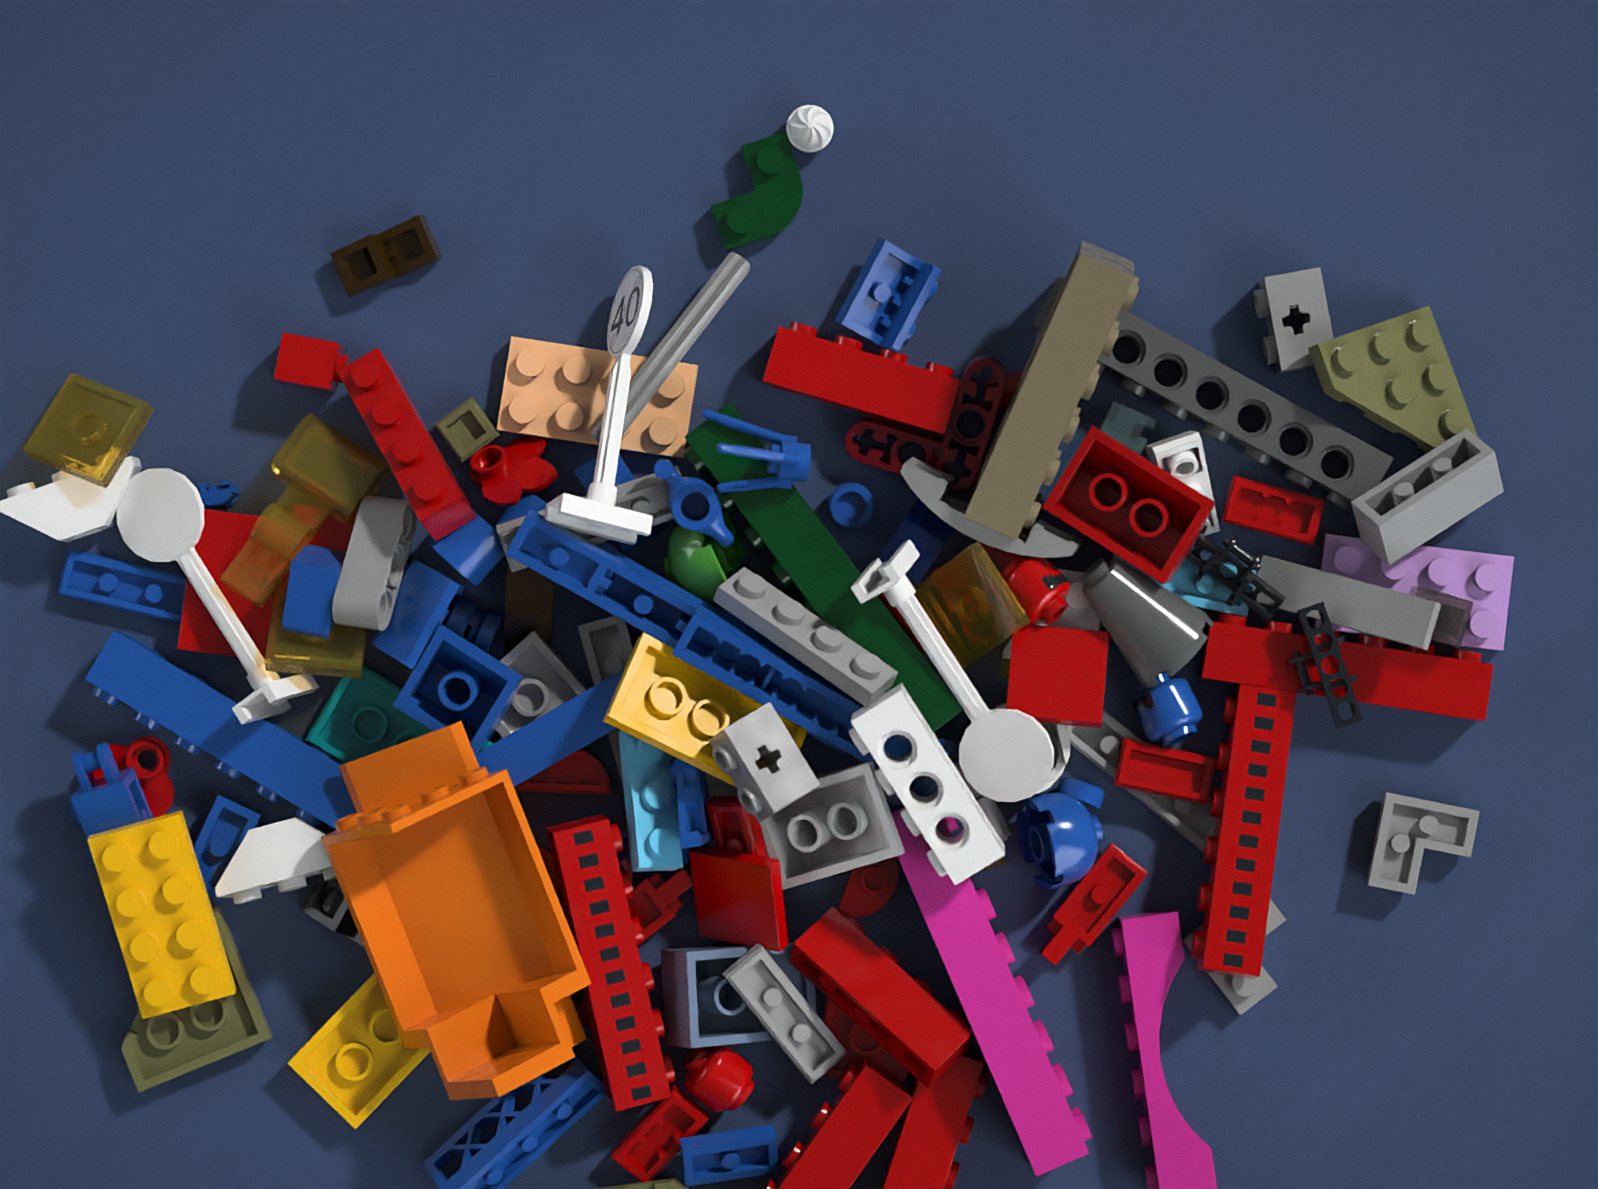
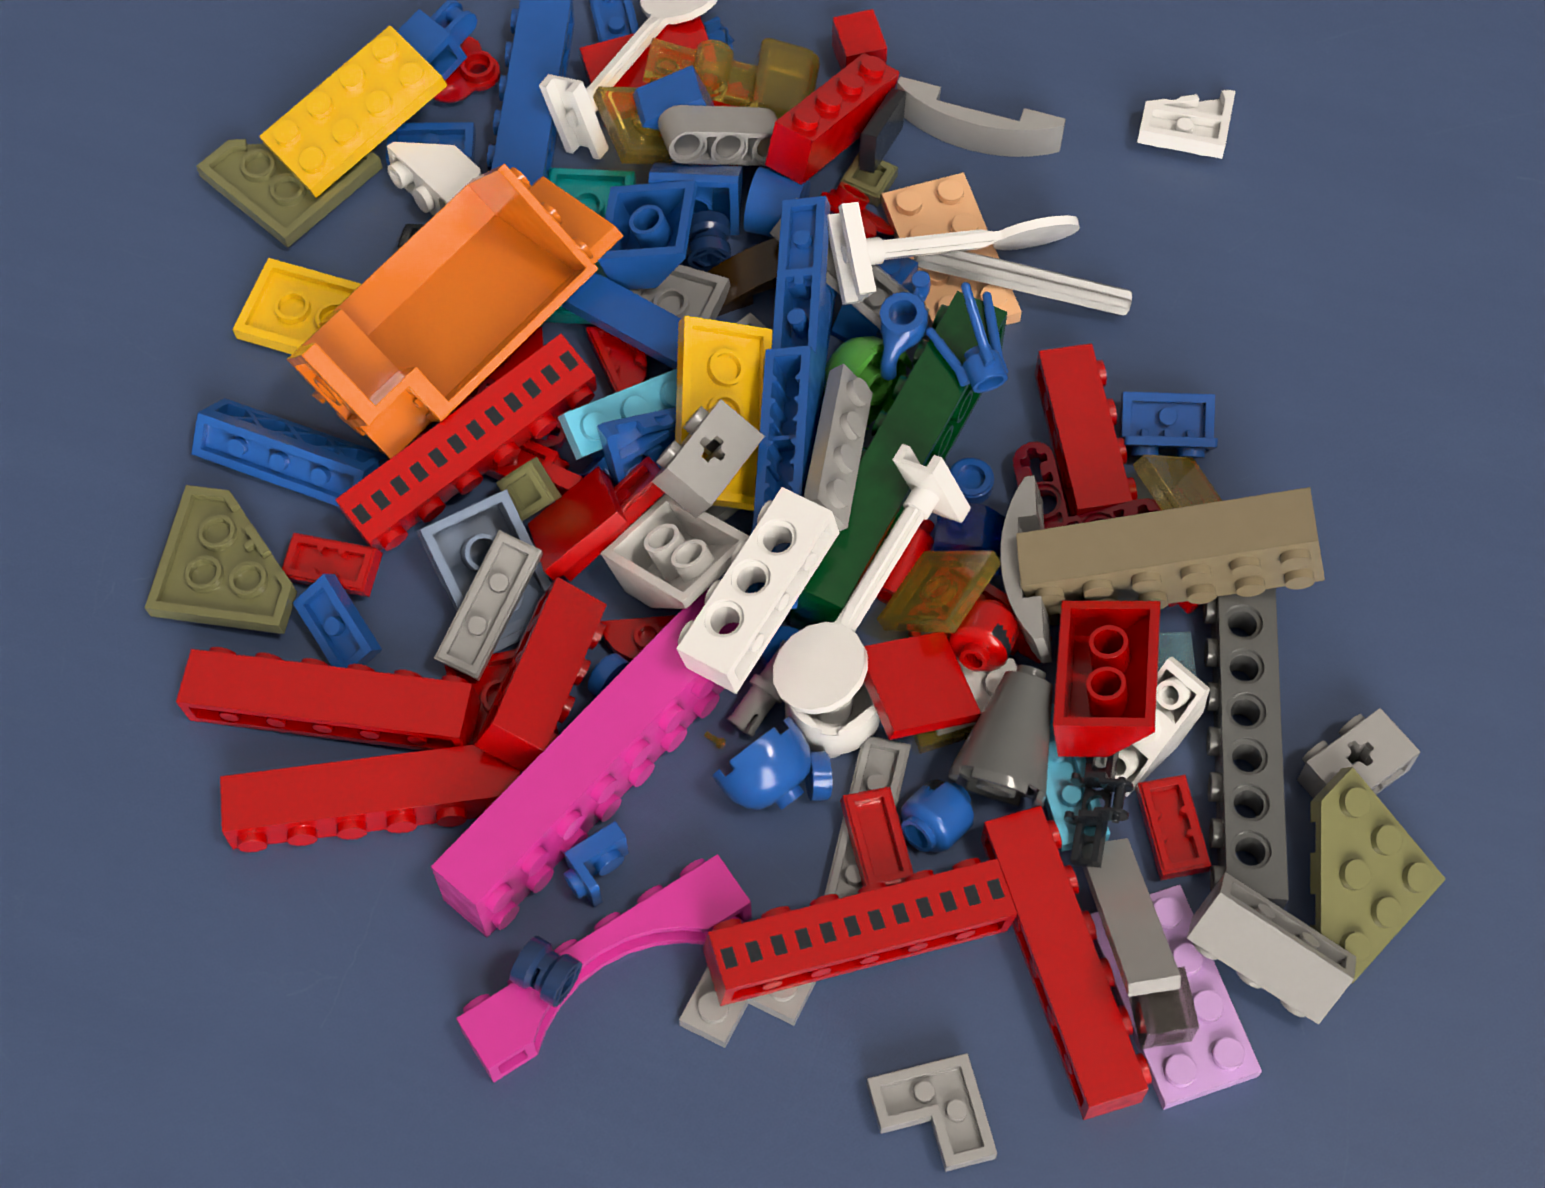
camera: 60 degrees right, 25 degrees down
dark brown slope [330,215,443,297] -> none
red head [683,1045,755,1112] -> none
dark green plate [711,131,803,252] -> none
white plate [786,105,834,153] -> none
red hinge [1039,843,1148,966] -> none
black piece [1287,602,1363,729] -> none
none -> olive tile [496,457,562,521]
none -> dark blue wheel [509,936,582,1007]
none -> blue bracket [563,821,629,907]
none -> blue tile [588,653,630,697]
none -> black tile [858,88,906,173]
none -> light grey slope [897,76,1066,157]
none -> clear yellow tile [1133,454,1223,510]
none -> white wing [1137,90,1235,159]

